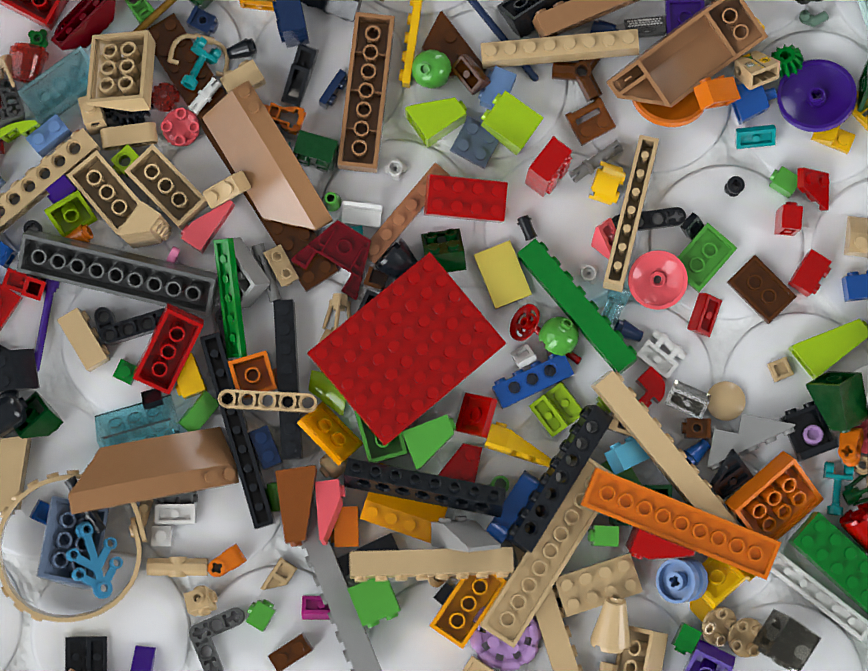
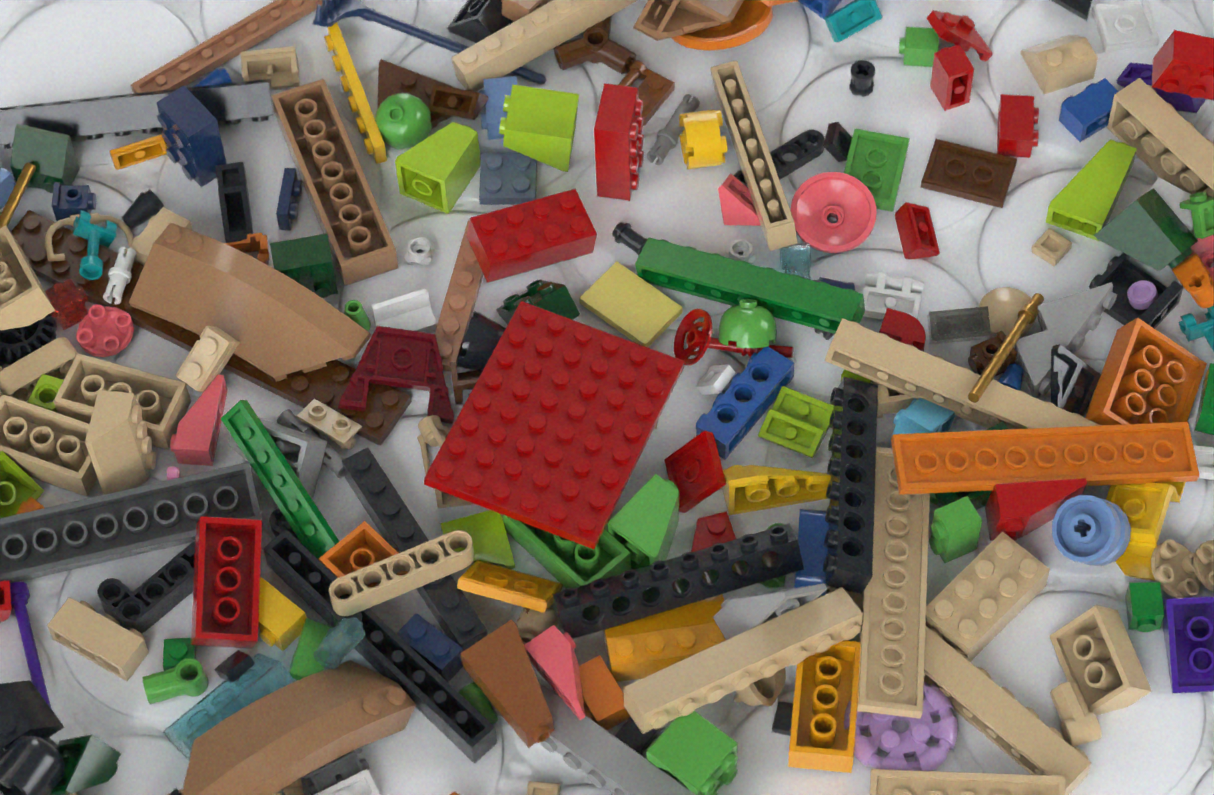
camera: 25 degrees left, 25 degrees down
tan cone [590,594,631,653] -> none
none -> bright green piece [142,658,208,704]
none -> clear light blue piece [314,617,366,669]
none -> pearl gold bar [968,293,1044,403]

